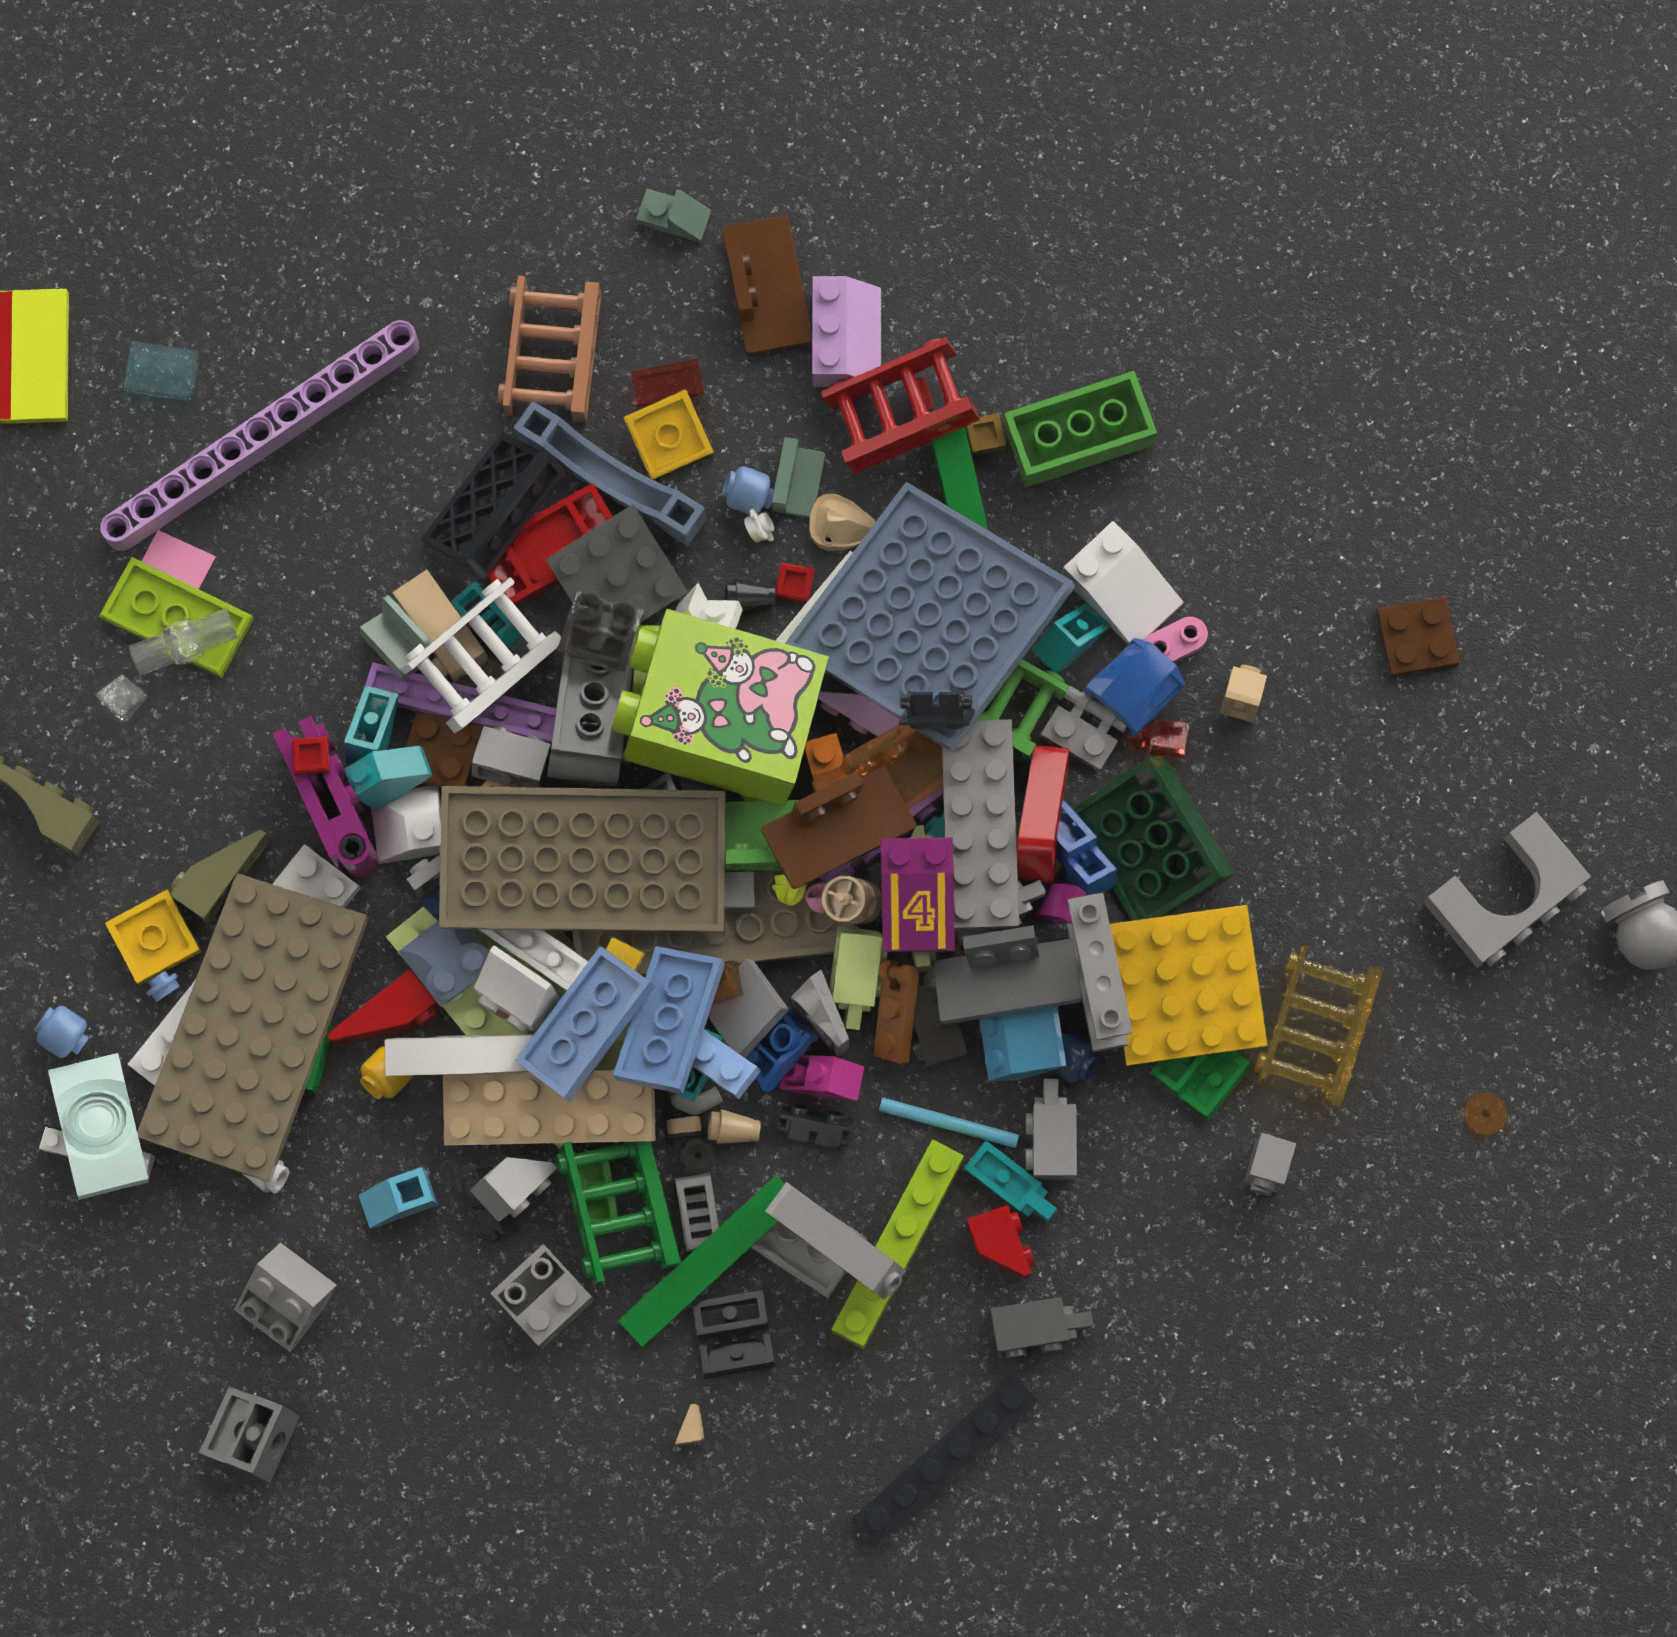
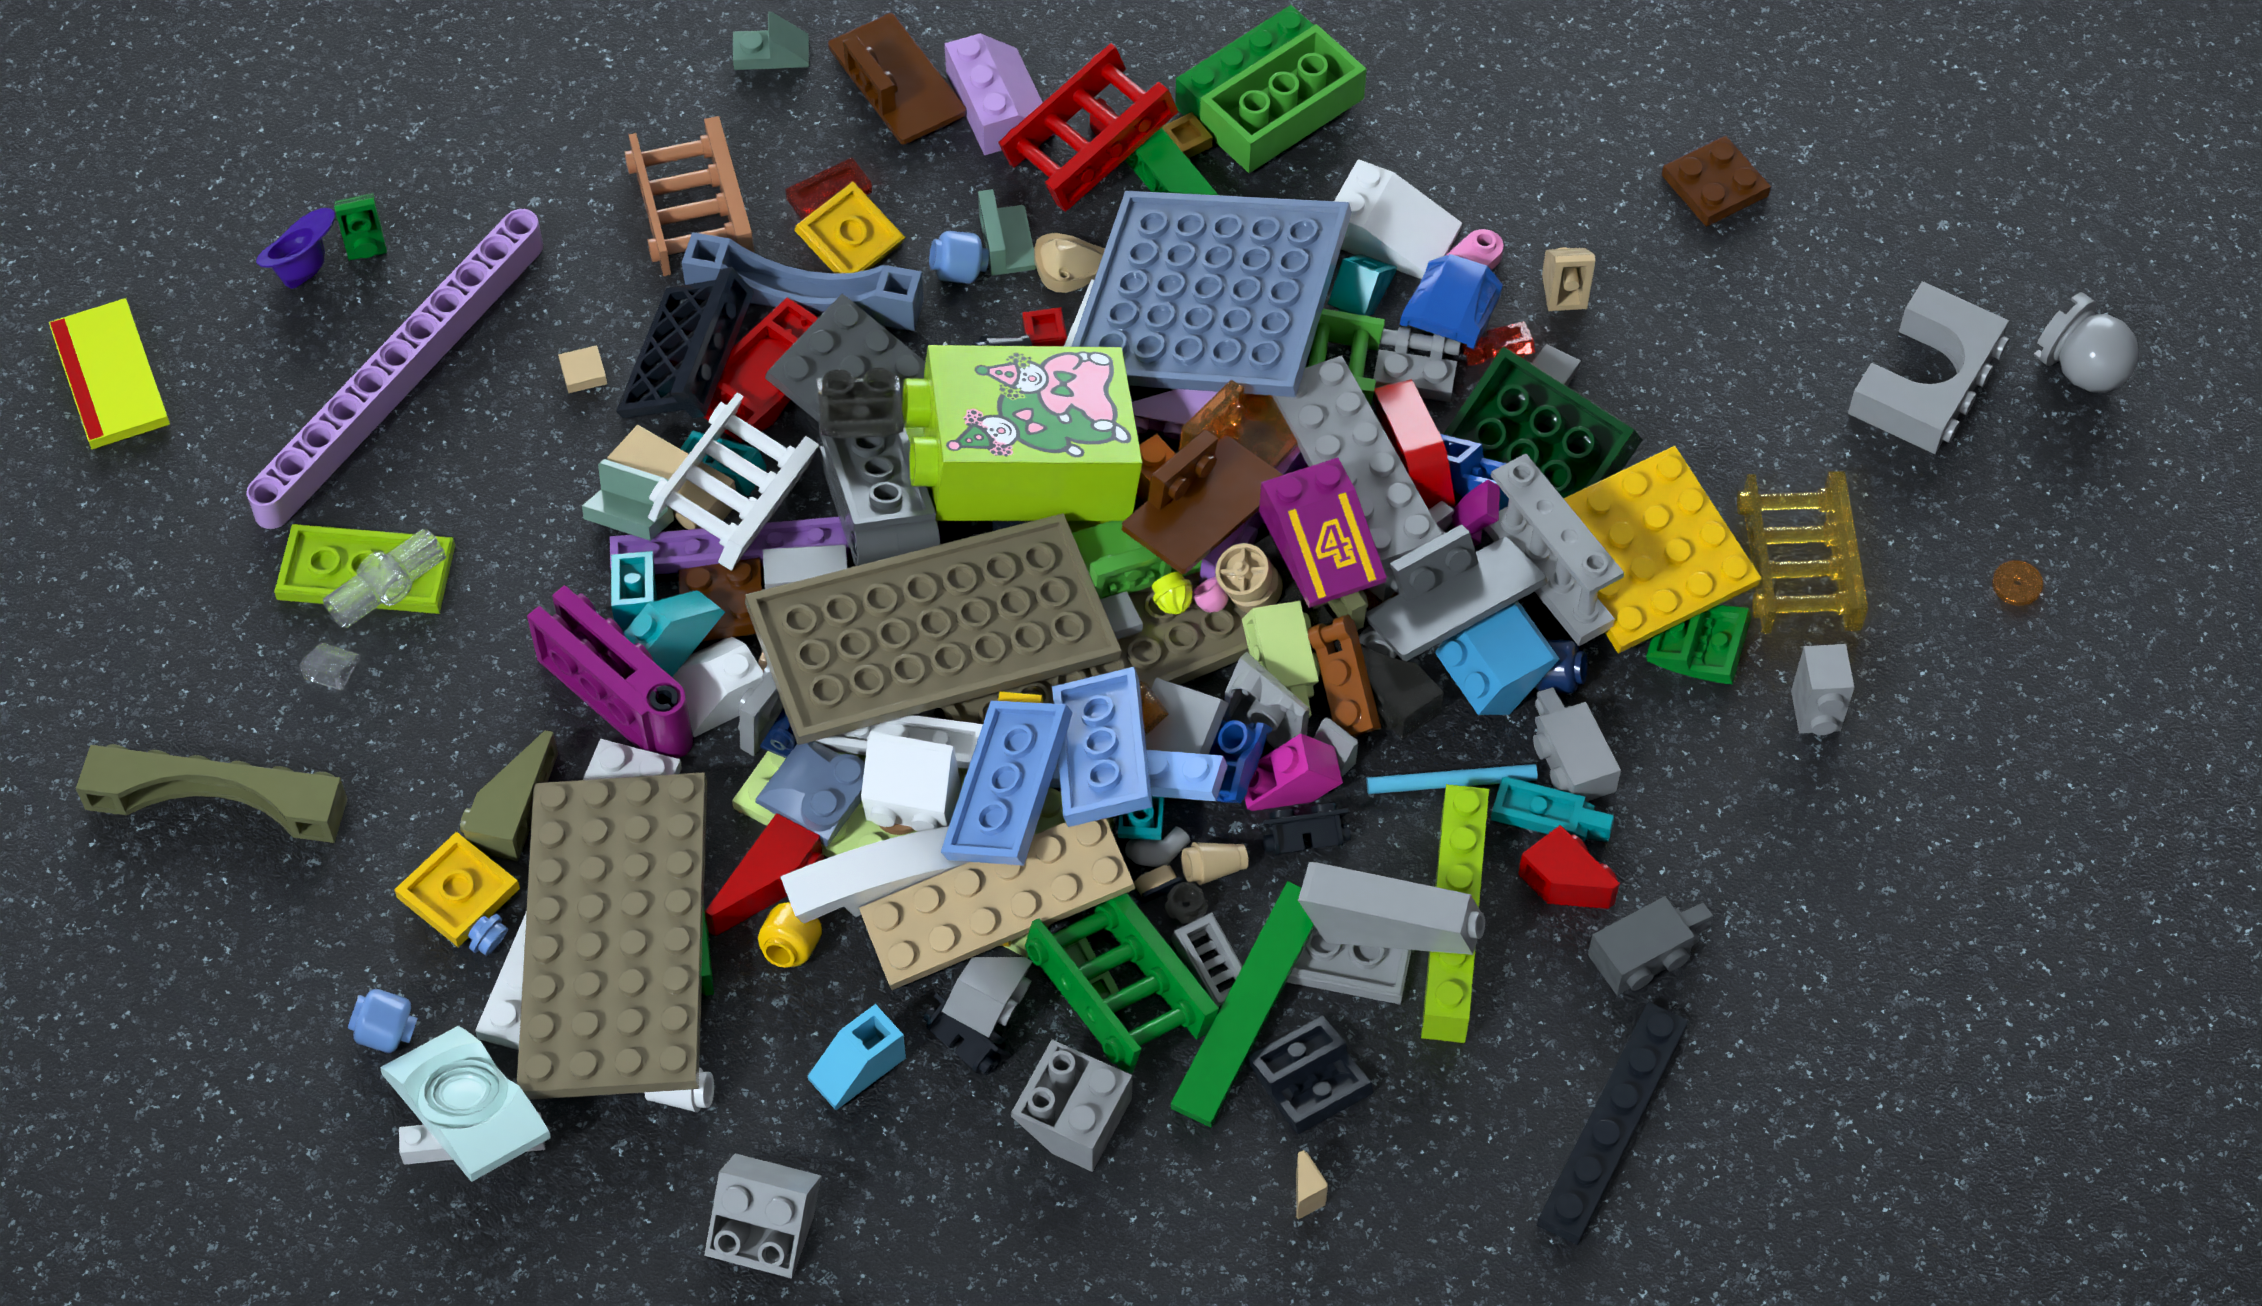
camera: 25 degrees left, 20 degrees down
clear light blue plate [123,341,200,401] -> none
bright pink sticker [142,530,216,589] -> none
red tile [292,736,331,776] -> none
white plate [744,509,774,543] -> none
black hinge [899,691,975,729] -> none
none -> dark purple piece [256,208,336,289]
none -> green slope [334,193,387,261]
none -> tan tile [558,345,607,394]
none -> green arch [1175,5,1314,121]
none -> light grey slope [1314,717,1358,777]
none -> light grey tile [1532,344,1581,386]

